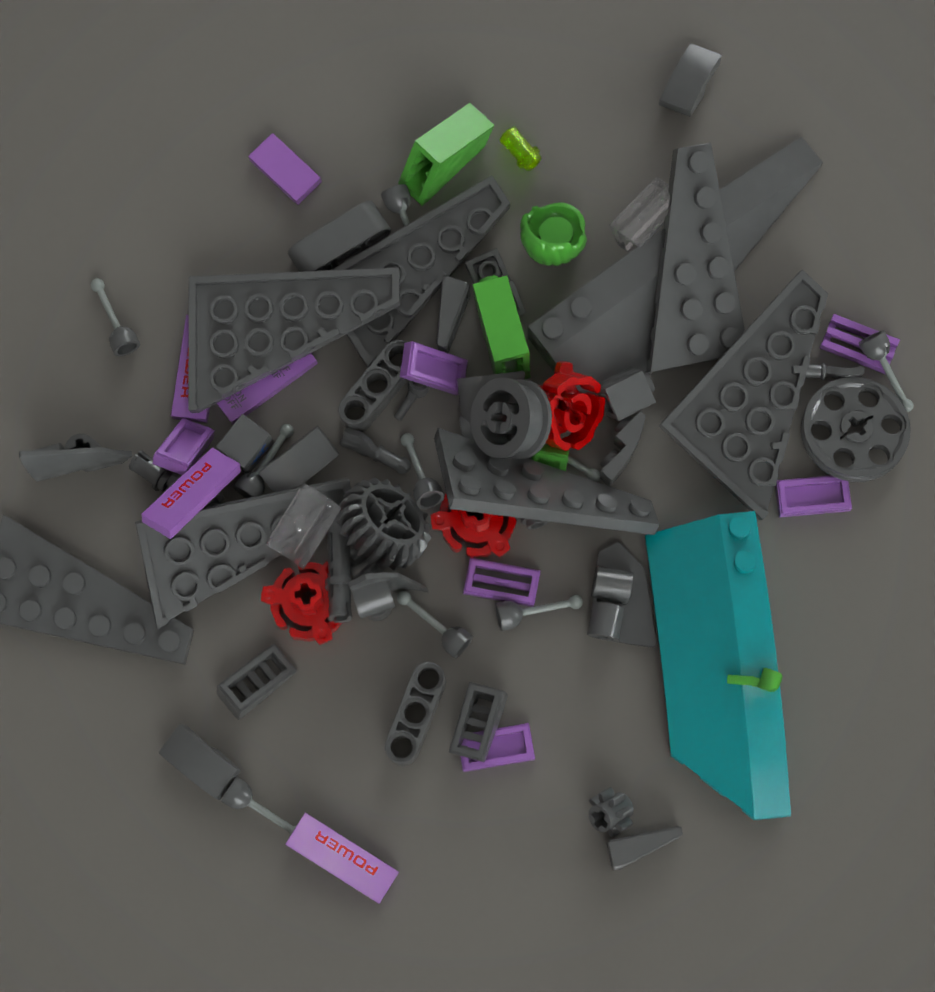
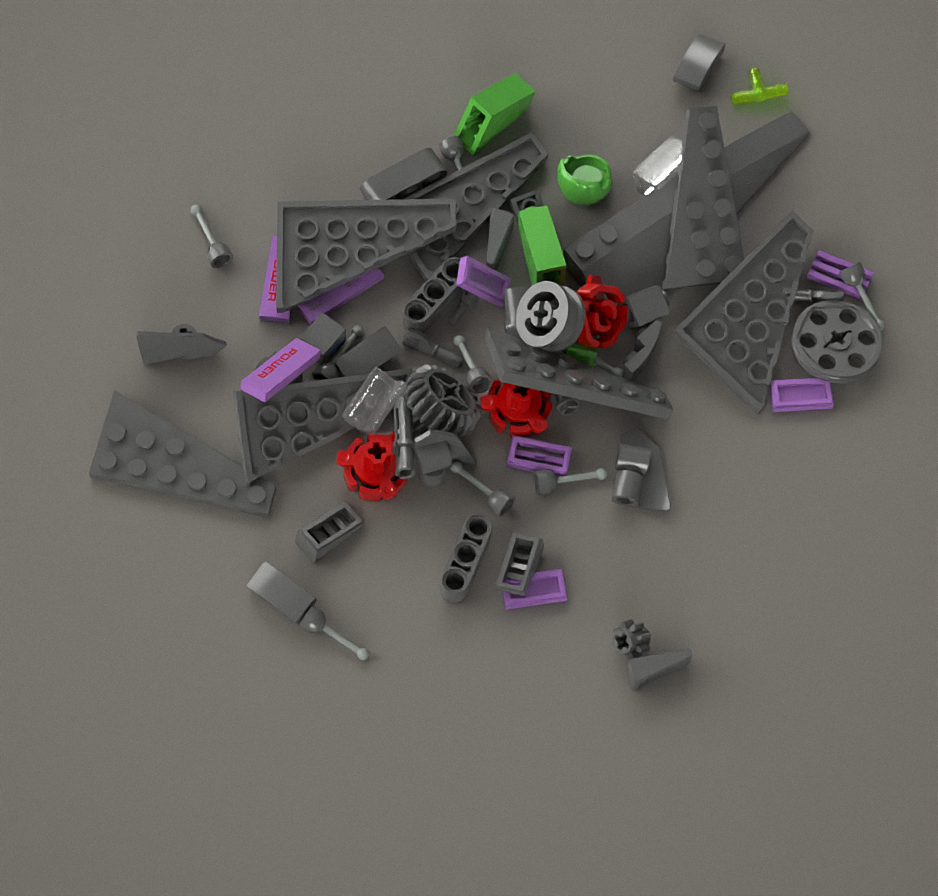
camera: 10 degrees left, 10 degrees down
dark grey pin [129,451,173,492] -> none
medium lavender tile [152,418,215,475] -> none
medium lavender tile [248,133,322,205] -> none
medium lavender tile [285,812,399,904] -> none
clear neon green pin [499,126,542,171] -> none
teal slope [645,511,791,820] -> none
bright green hand [727,668,783,692] -> none
none -> clear neon green piece [731,68,789,104]

